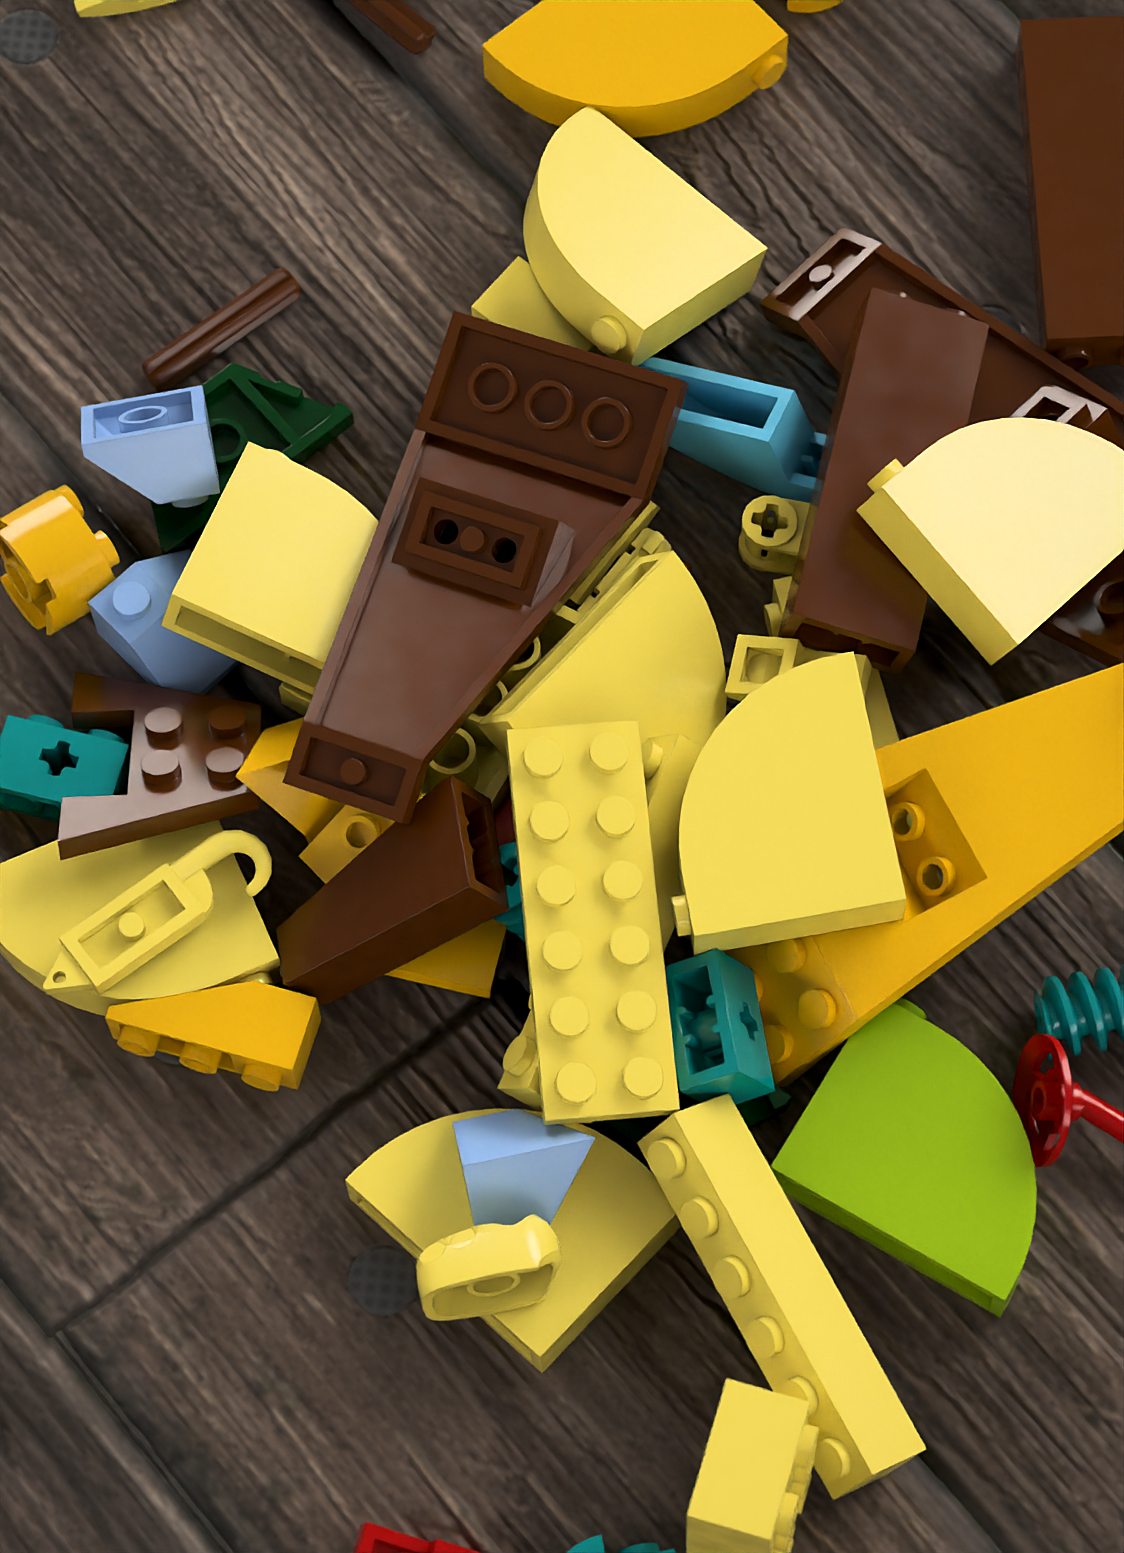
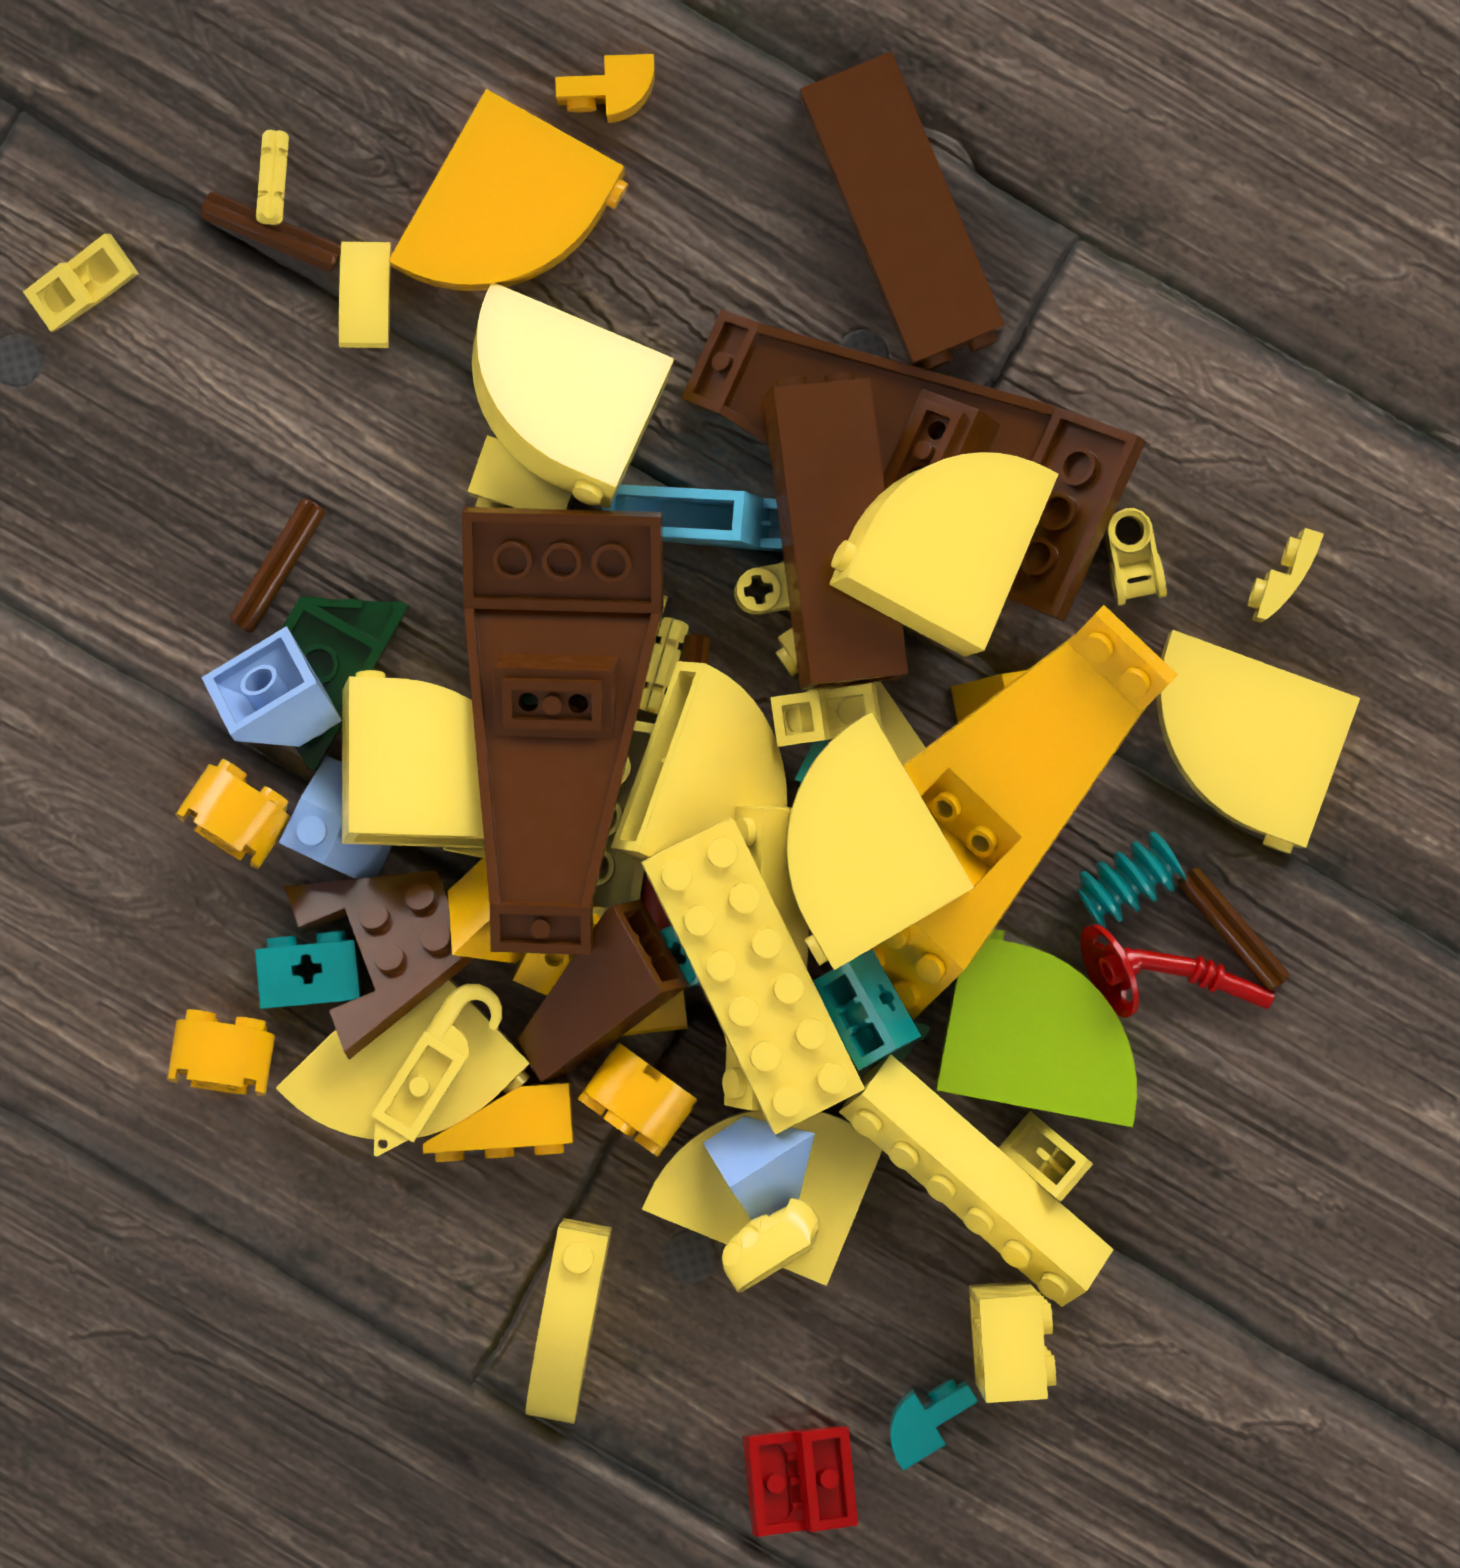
camera: 25 degrees left, 20 degrees up
none -> light yellow slope [339,242,392,348]
none -> light yellow brick [525,1218,612,1424]
none -> yellow brick [577,1043,698,1157]
none -> light yellow slope [999,1111,1093,1202]

